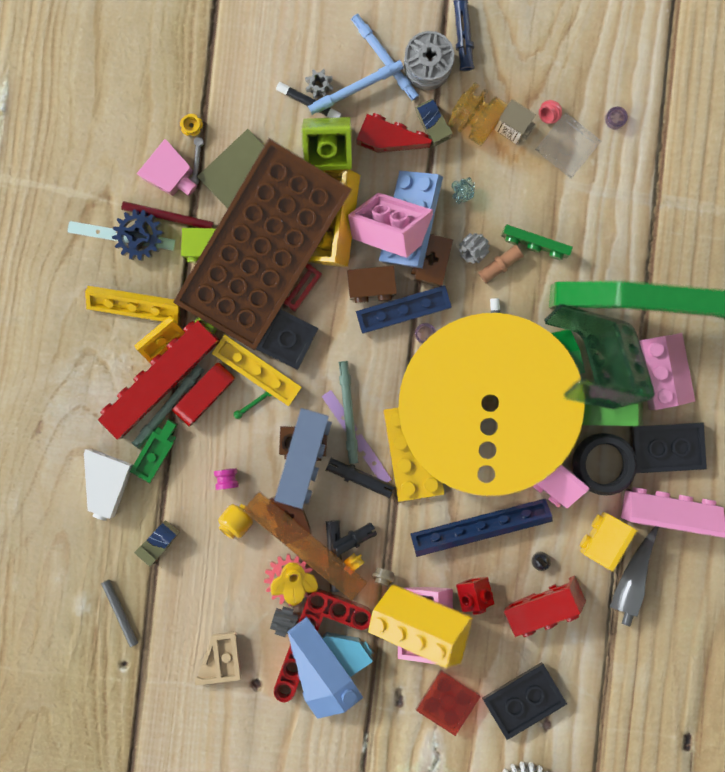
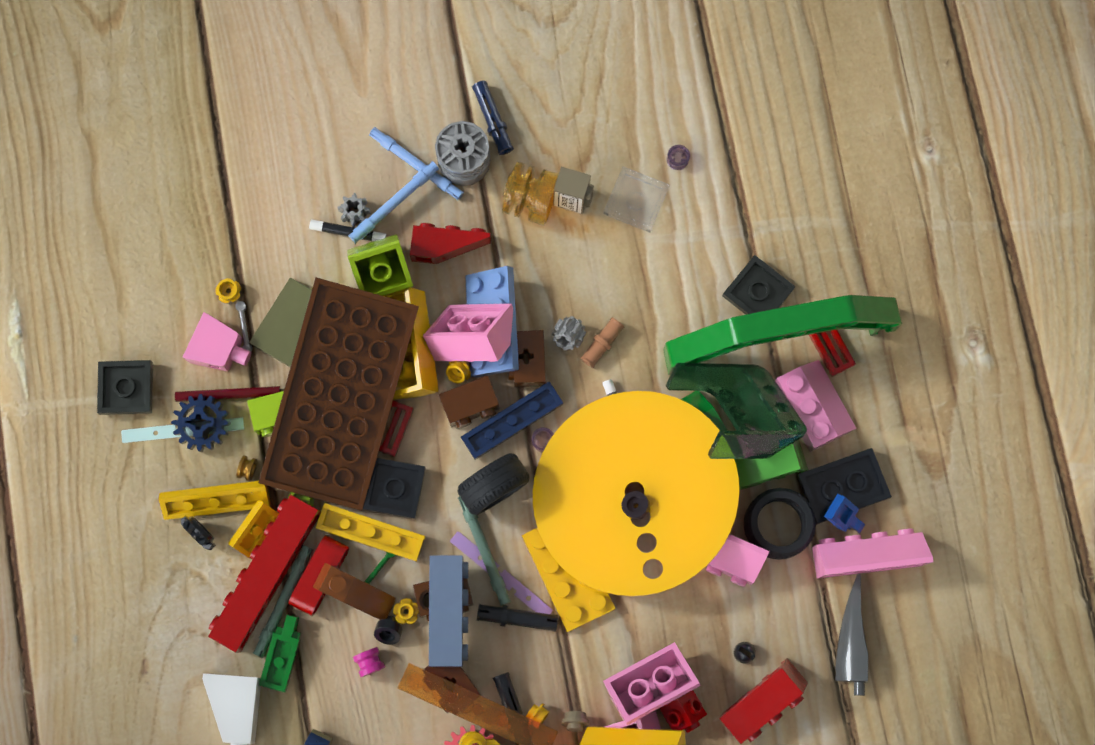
camera: 15 degrees left, 10 degrees down
yellow head [218,504,253,539] -> none
black axle [331,522,377,555] -> none
dark blue plate [410,498,553,557] -> none
leg [415,99,453,147] -> none
clear light blue plant [452,177,475,204] -> none
green plate [501,224,573,260] -> none
coral plate [539,100,562,124] -> none
yellow slope [579,512,637,572] -> none
none -> pearl dark grey plate [97,360,153,415]
none -> black gear [181,515,216,550]
none -> pearl gold bush [236,455,257,481]
none -> dark orange slope [313,563,396,620]
none -> black tile [374,616,402,645]
none -> yellow plate [393,598,419,625]
none -> yellow plate [446,361,471,383]
none -> black tyre [457,453,530,515]
none -> bright pink slope [603,642,701,725]
none -> black tile [621,491,650,520]
none -> pearl dark grey plate [722,255,795,315]
none -> red tile [809,329,856,377]
none -> blue plate [824,494,865,534]

